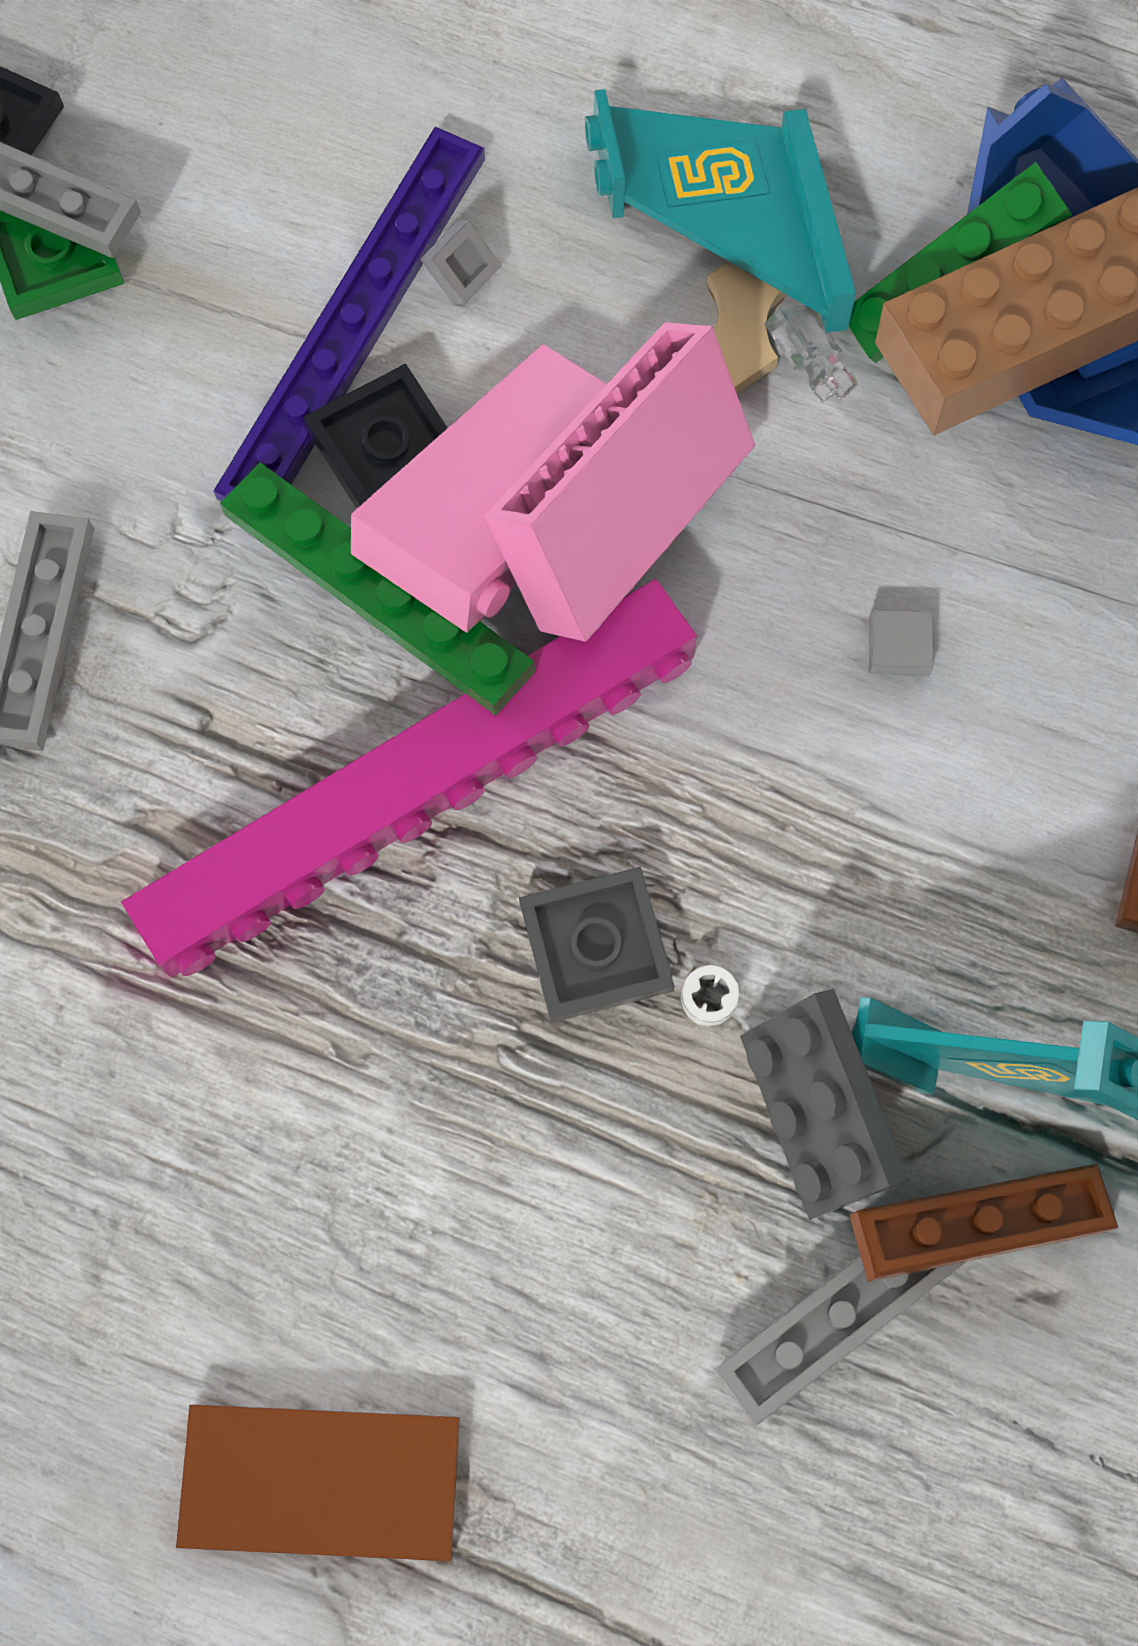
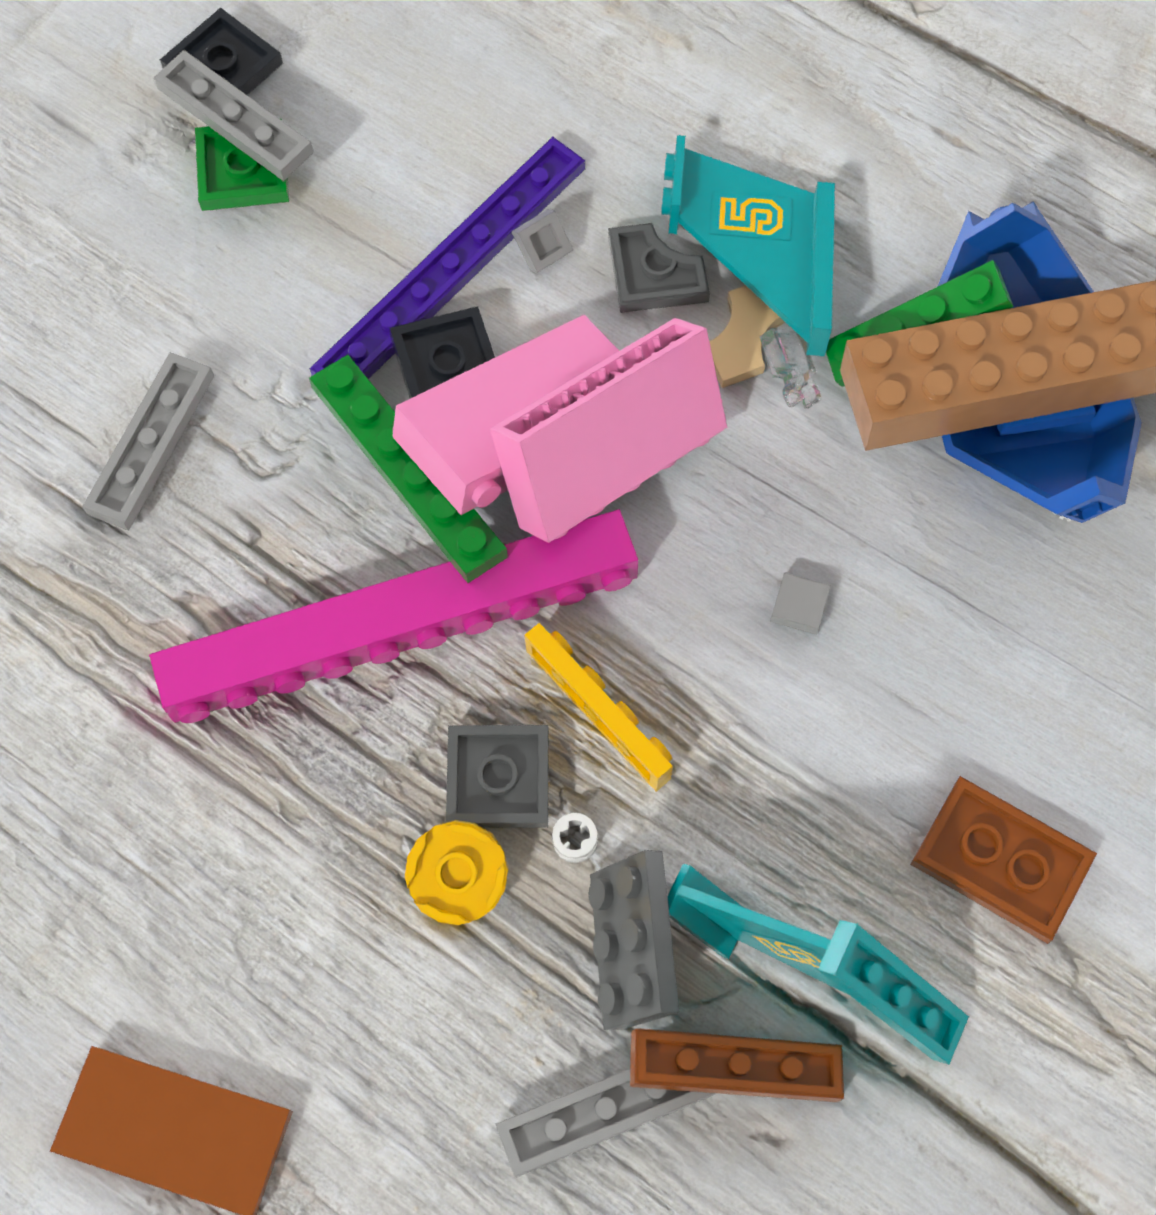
camera: 15 degrees right, 5 degrees down
none -> yellow tile [405,820,509,925]
none -> yellow plate [524,623,673,792]
none -> dark grey tile [608,223,710,313]

